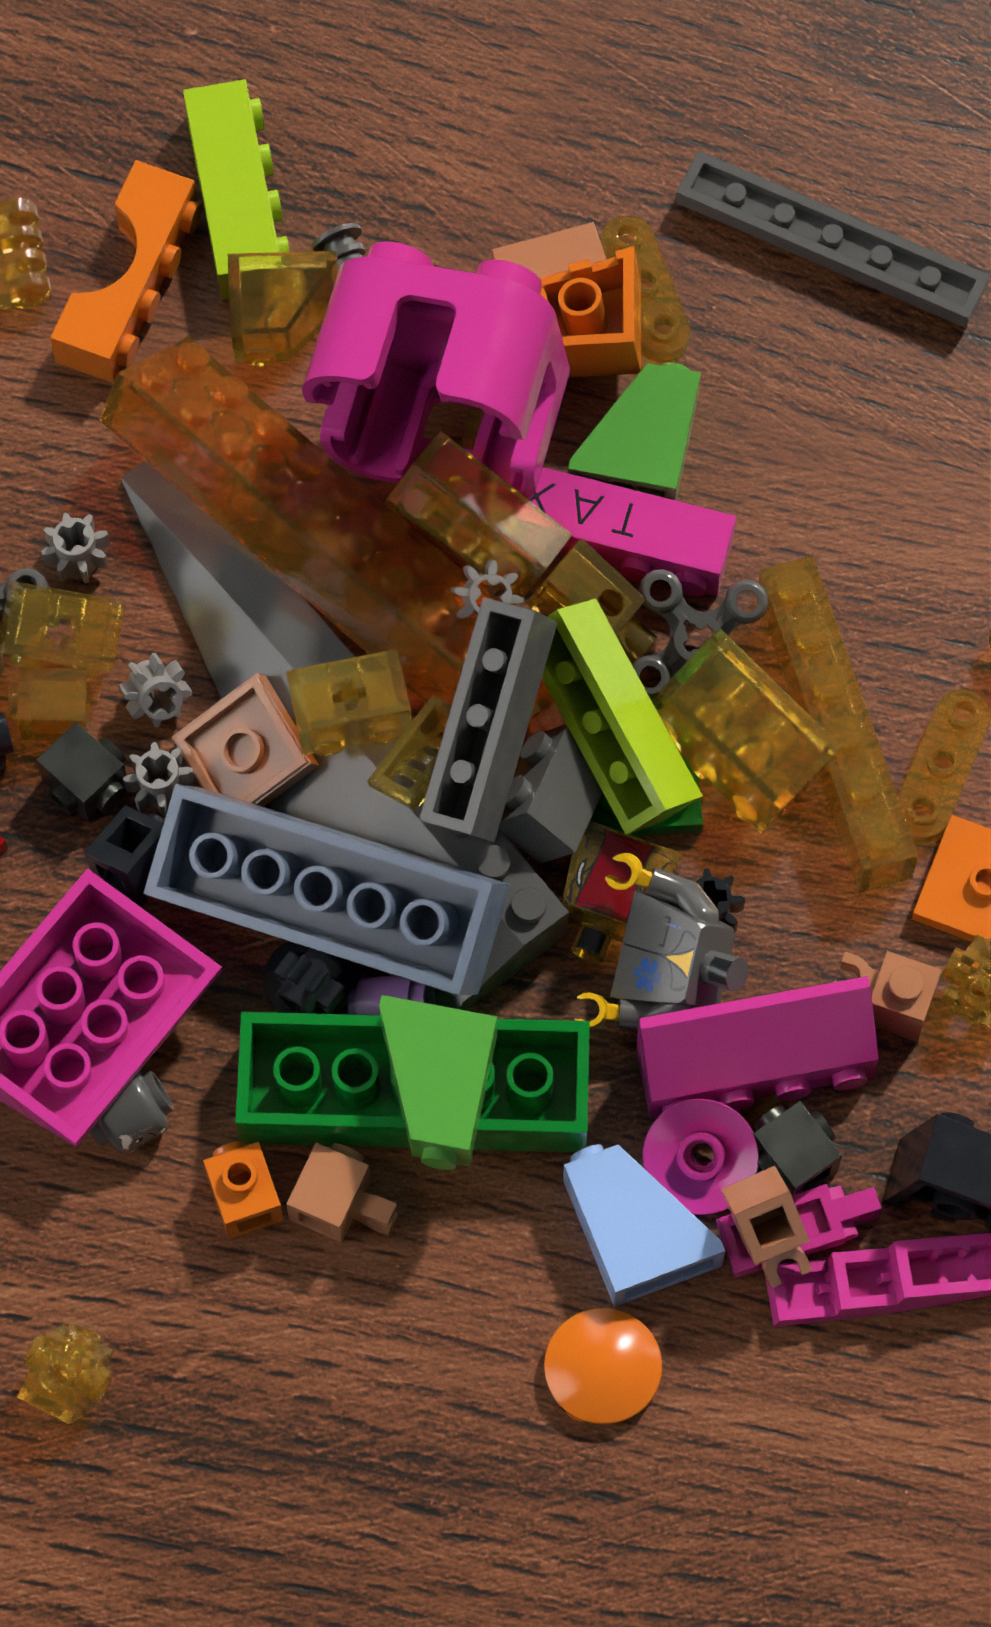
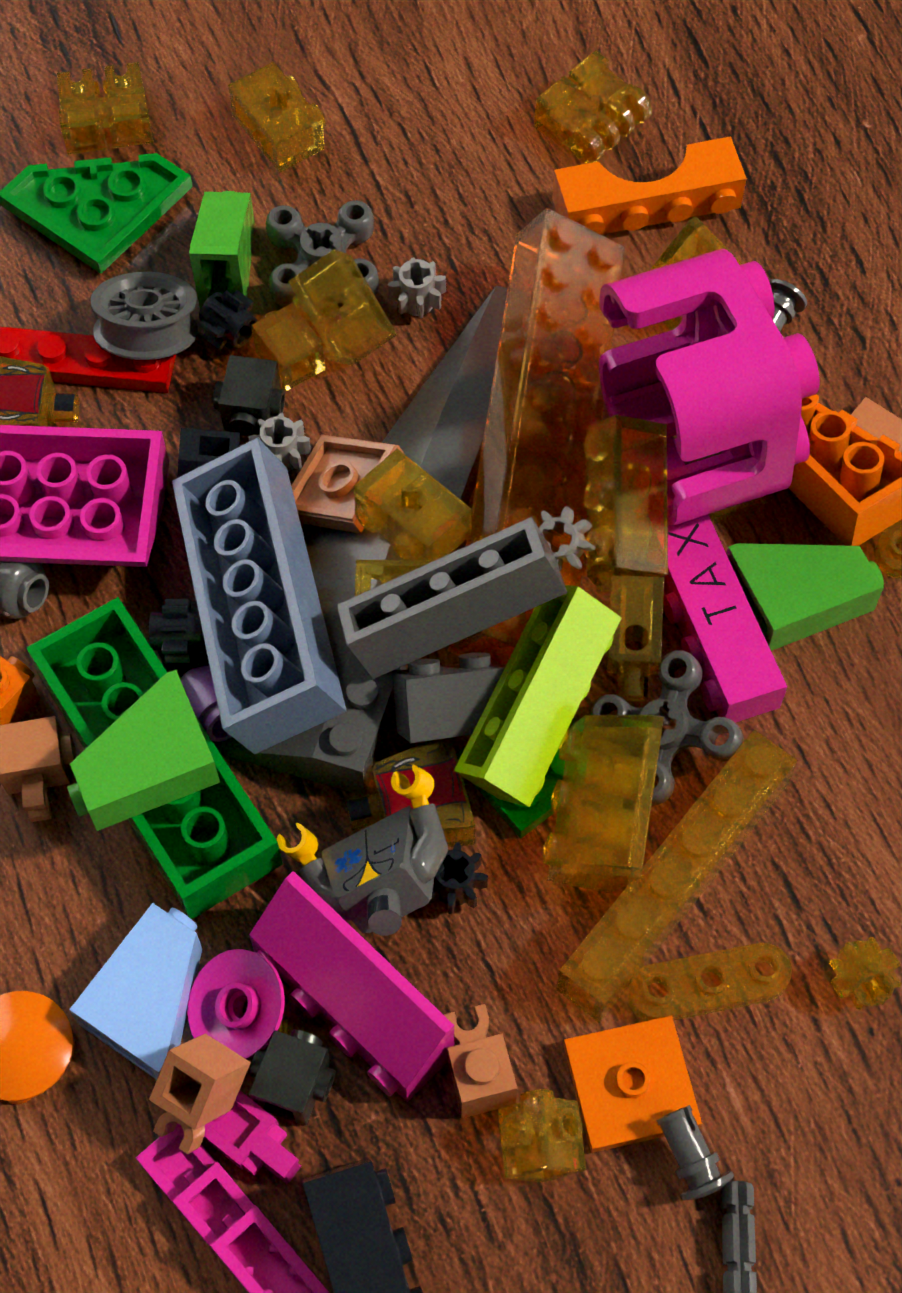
camera: 55 degrees right, 5 degrees down
light grey gear [118,653,192,727] -> none
lime brick [183,79,292,300] -> none

